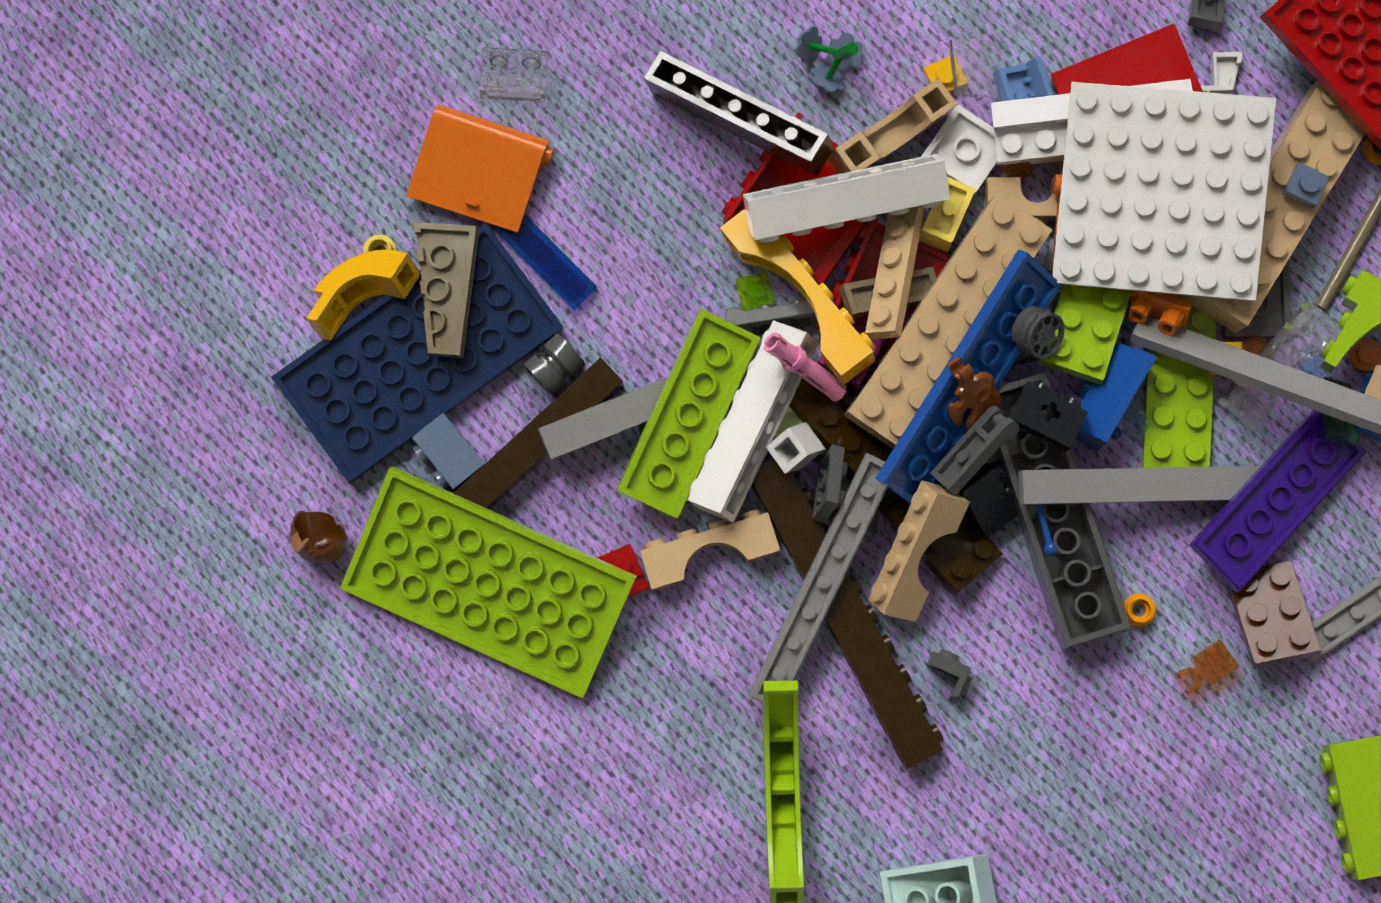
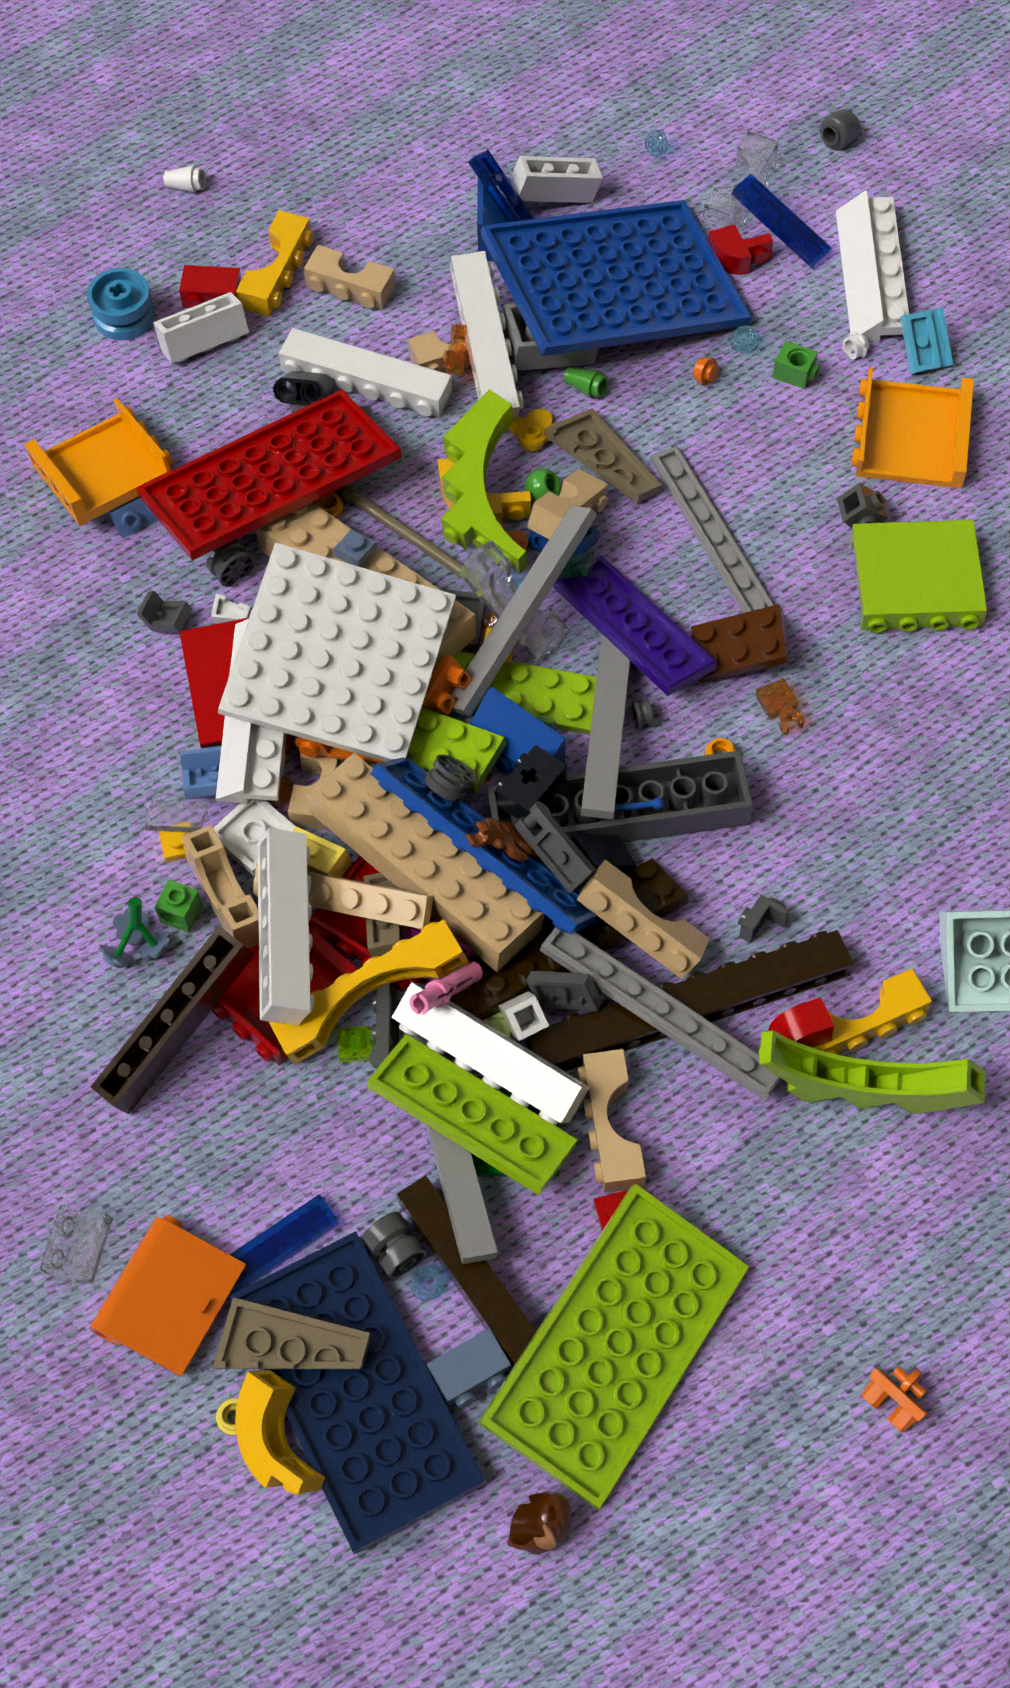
camera: 80 degrees left, 20 degrees down
none -> bright green brick [155,880,203,933]
none -> dark grey wheel [206,539,255,587]
none -> clear light blue plate [409,1265,445,1301]
none -> dark grey bush [632,699,654,729]
none -> red brick [768,997,834,1048]
none -> yellow arch [813,968,932,1055]
none -> orange hips [861,1366,929,1432]

